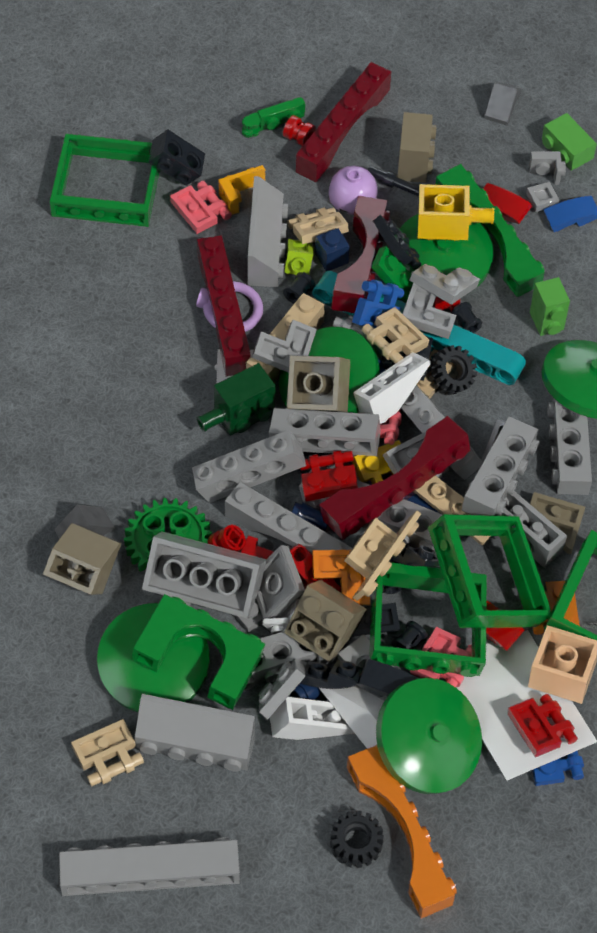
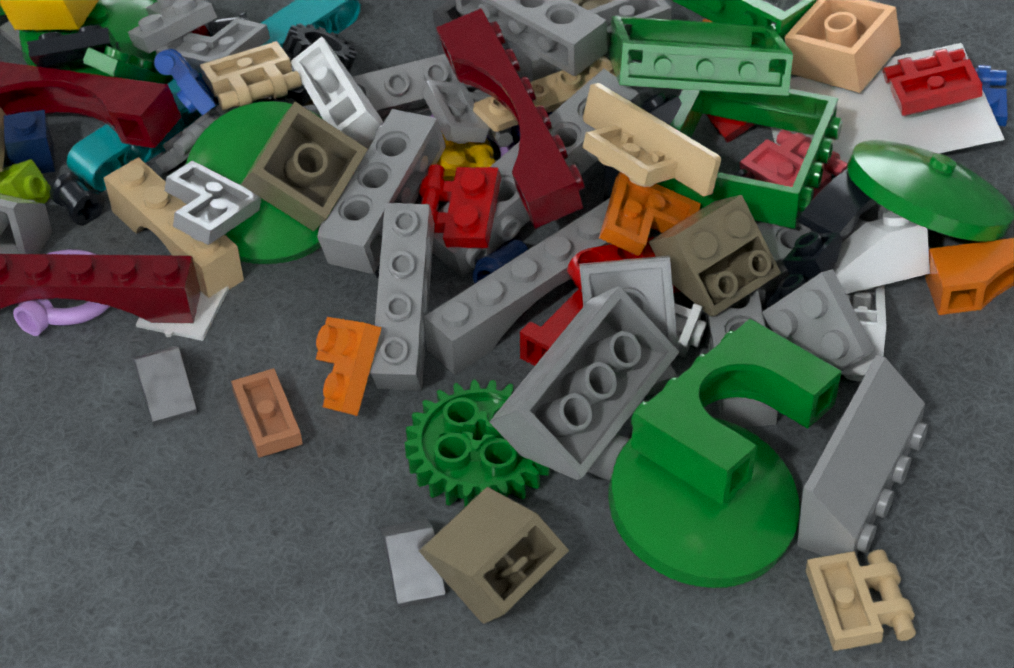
camera: 70 degrees left, 10 degrees down
dark green brick [196,363,275,436] -> none
red wheel [208,524,246,551] -> none
none -> flat silver slope [132,346,197,426]
none -> nougat plate [231,368,303,458]
none -> orange plate [315,317,381,416]

